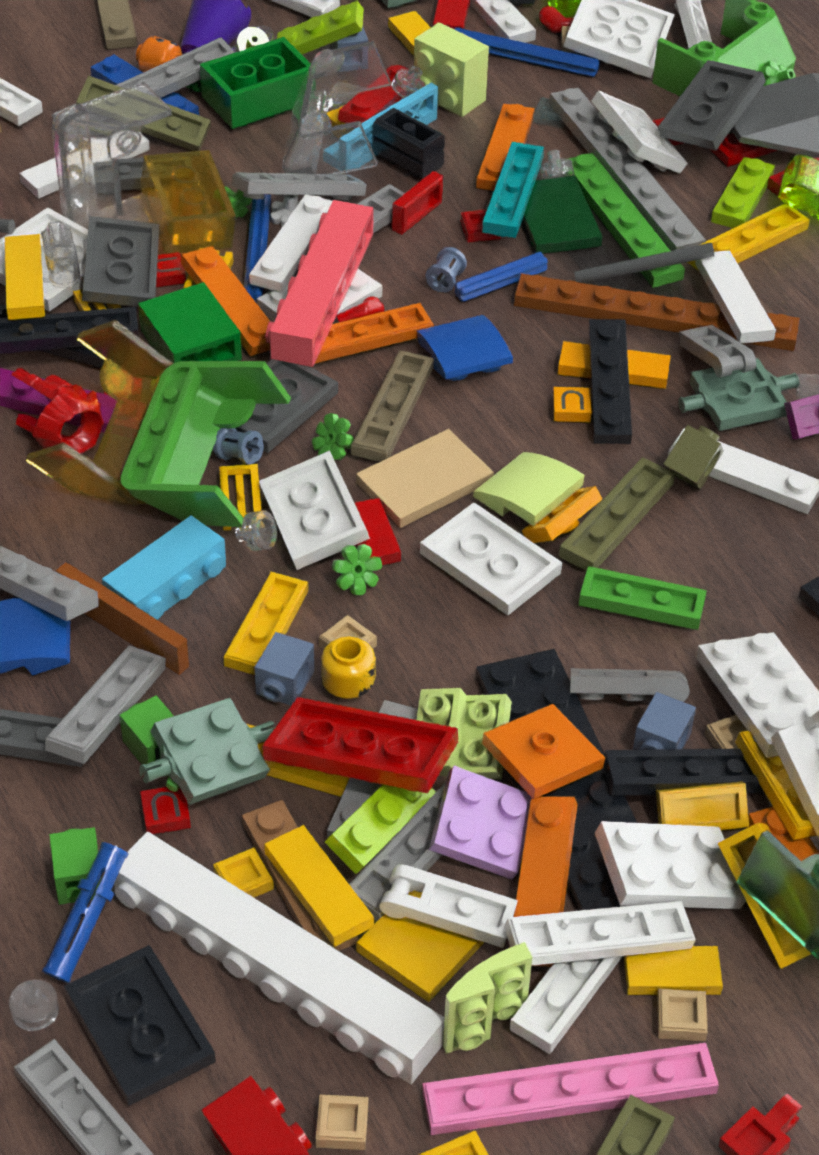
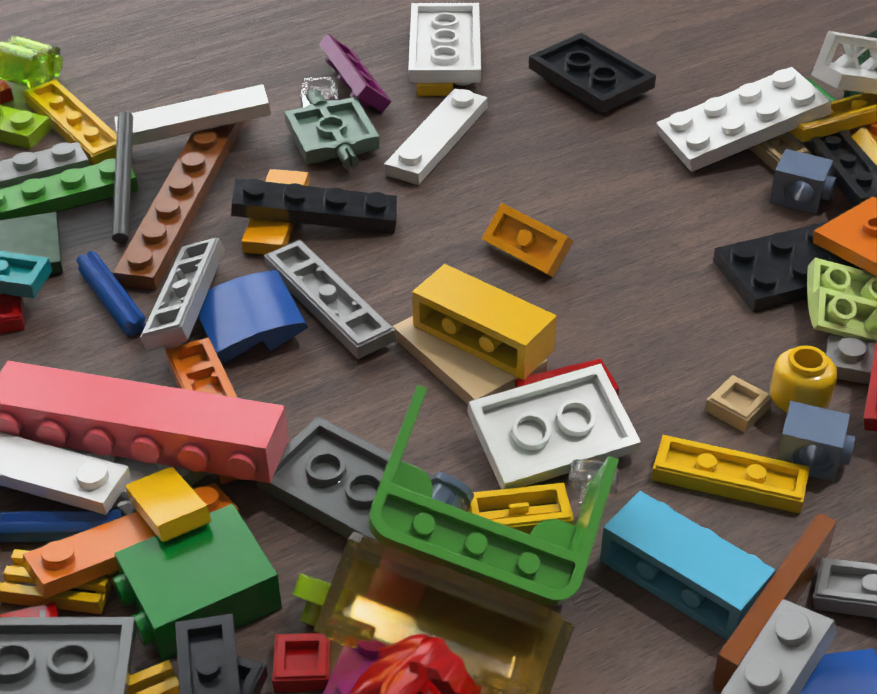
camera: 90 degrees left, 5 degrees down
bright green plant [312,413,354,461] -> none
bright green plant [332,544,382,595] -> none
dark tan plate [351,350,434,462] -> none
white plate [420,503,562,615] -> none
sand blue bush [425,247,467,292] -> none
yellowish green slope [473,452,585,526] -> none
light orange tile [553,387,592,422] -> none
olive plate [559,457,675,571] -> none
light grey plate [570,668,690,702] -> none
bright green plate [579,566,707,630] -> none
olive brick [664,425,724,490] -> none
light grey plate [679,325,756,378] -> none
none -> yellow tile [124,466,212,542]
none -> light grey plate [140,237,225,351]
none -> light grey plate [264,240,395,359]
none -> yellow brick [412,264,557,380]

